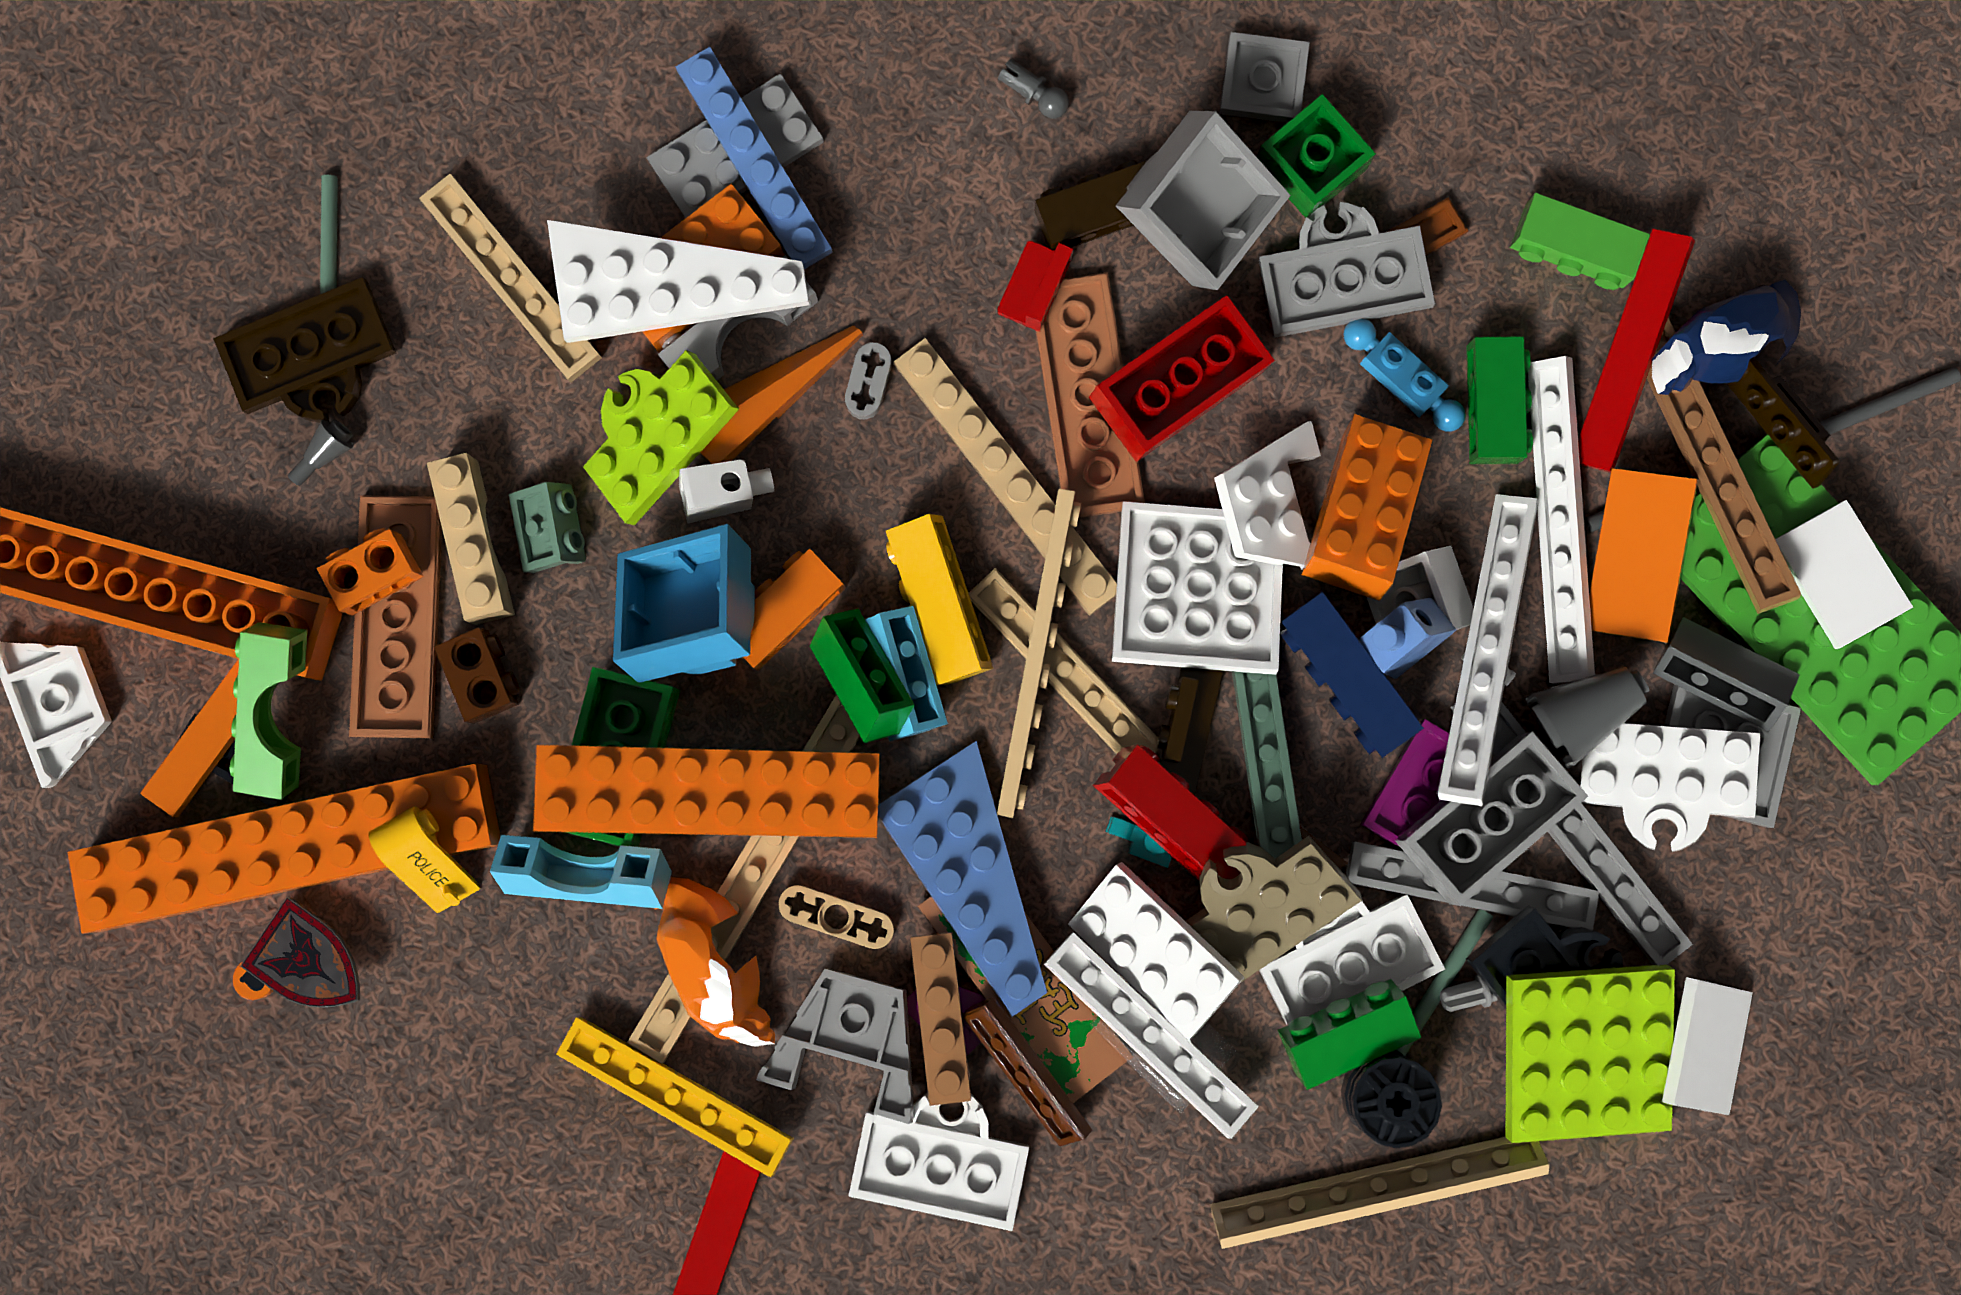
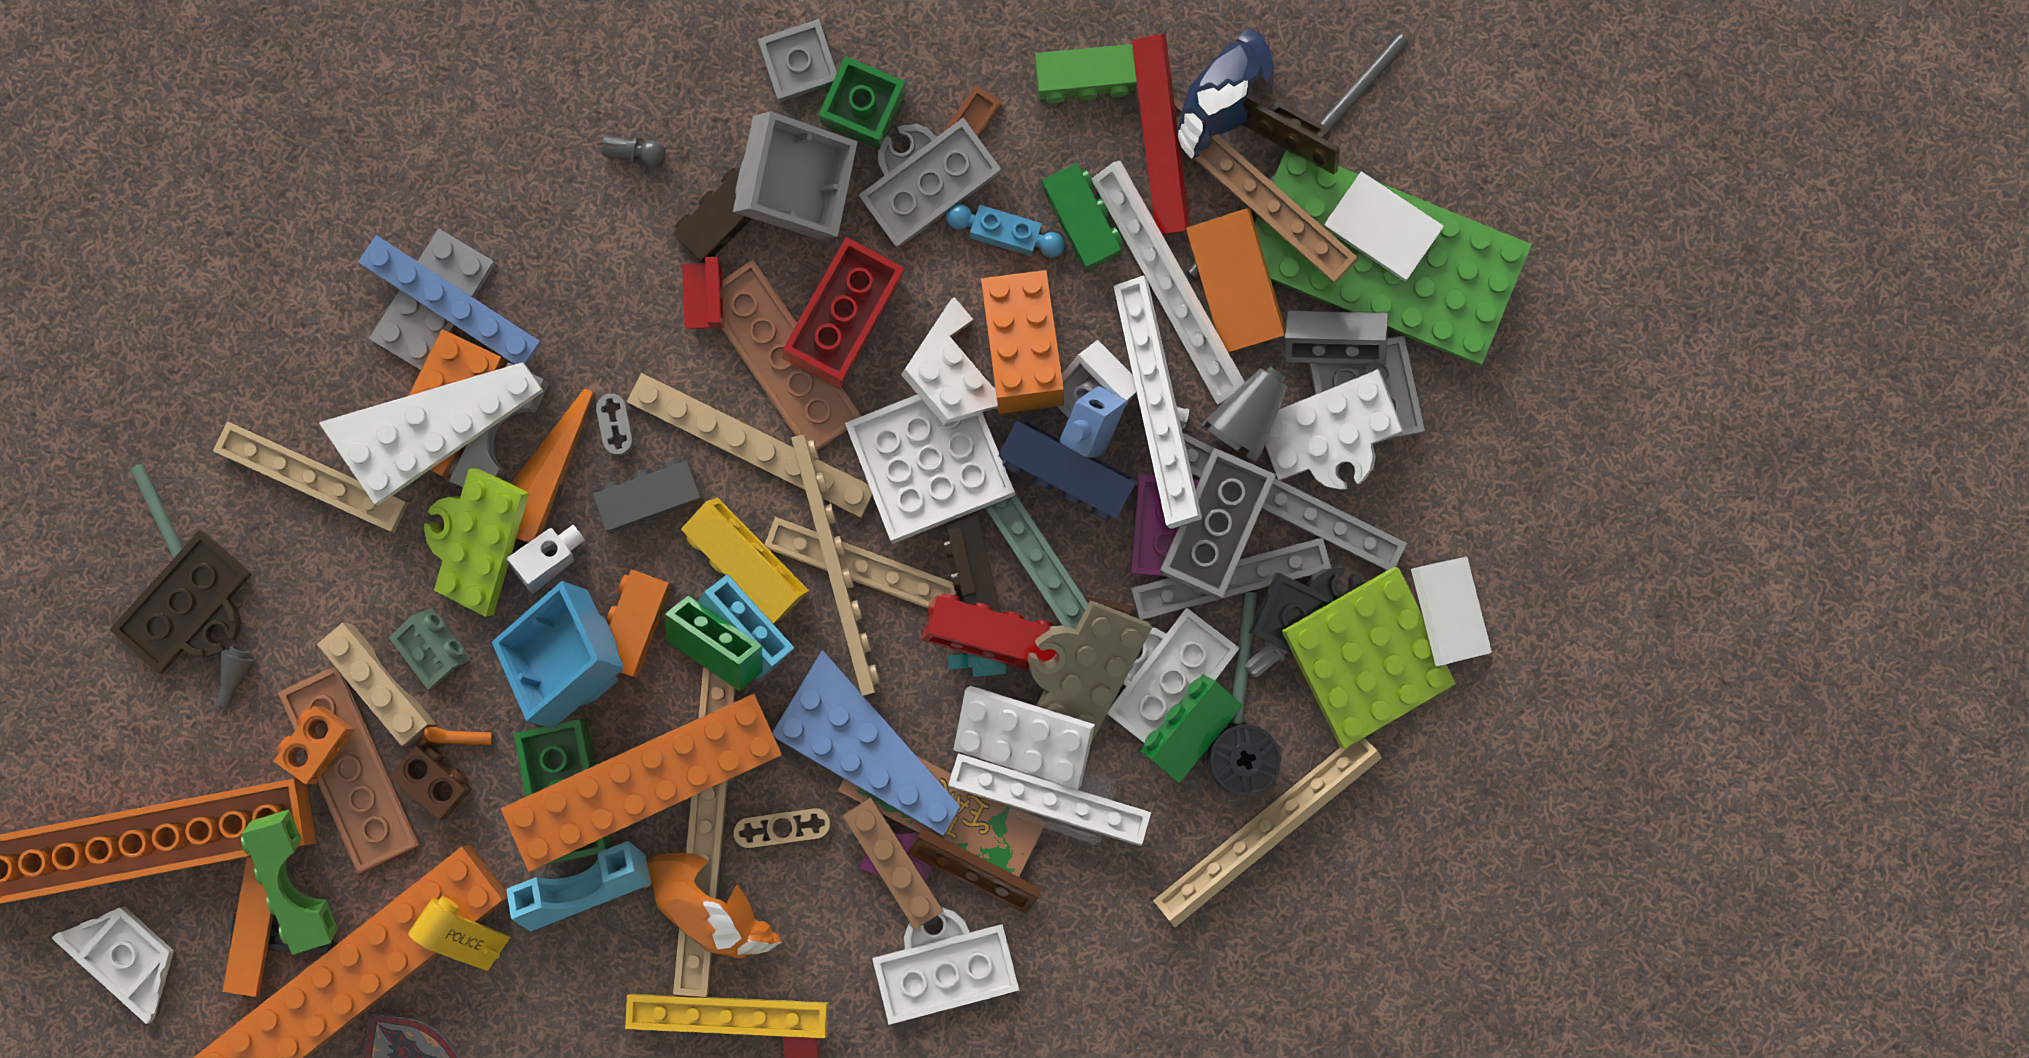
camera: 30 degrees left, 0 degrees up
light grey wing [756,968,914,1124] -> none
none -> orange piece [421,726,492,745]
none -> dark grey brick [593,458,704,534]

